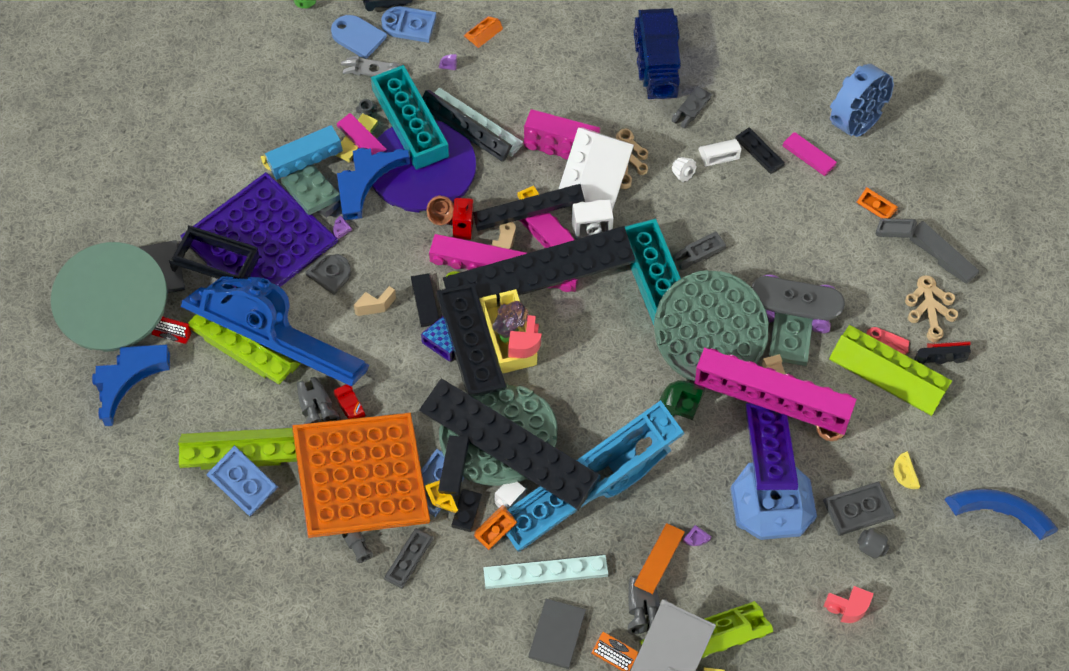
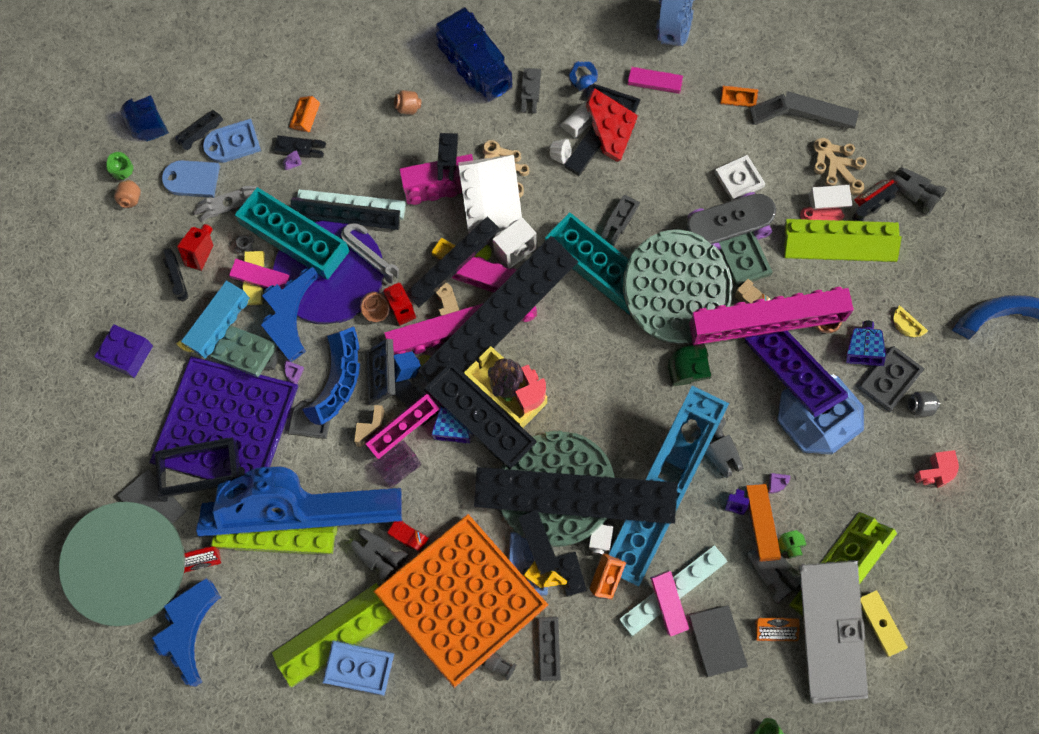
camera: 25 degrees left, 10 degrees up
none -> dark purple brick [94,324,153,378]
none -> nougat head [114,180,141,208]
none -> black plate [163,248,188,301]
none -> red torso [177,224,213,271]
none -> black hinge [274,135,326,158]
none -> blue brick [303,326,360,425]
none -> light grey piece [341,223,399,284]
none -> dark pink brick [364,393,439,459]
none -> dark grey tile [367,338,395,405]
none -> clear purple bracket [372,440,421,488]
none -> nougat head [394,90,421,115]
none -> blue brick [394,351,421,382]
none -> black hinge [437,133,459,181]
none -> lime piece [474,245,492,261]
none -> black tile [564,125,602,176]
none -> blue piece [569,61,598,91]
none -> red plate [585,88,638,162]
none -> tile [650,570,689,637]
none -> dark grey piece [692,417,744,478]
none -> white plate [715,155,765,201]
none -> dark purple tile [725,489,749,515]
none -> bright green piece [778,530,807,559]
none -> white brick [809,185,852,209]
none -> torso [846,320,886,366]
none -> dark grey piece [890,167,947,216]

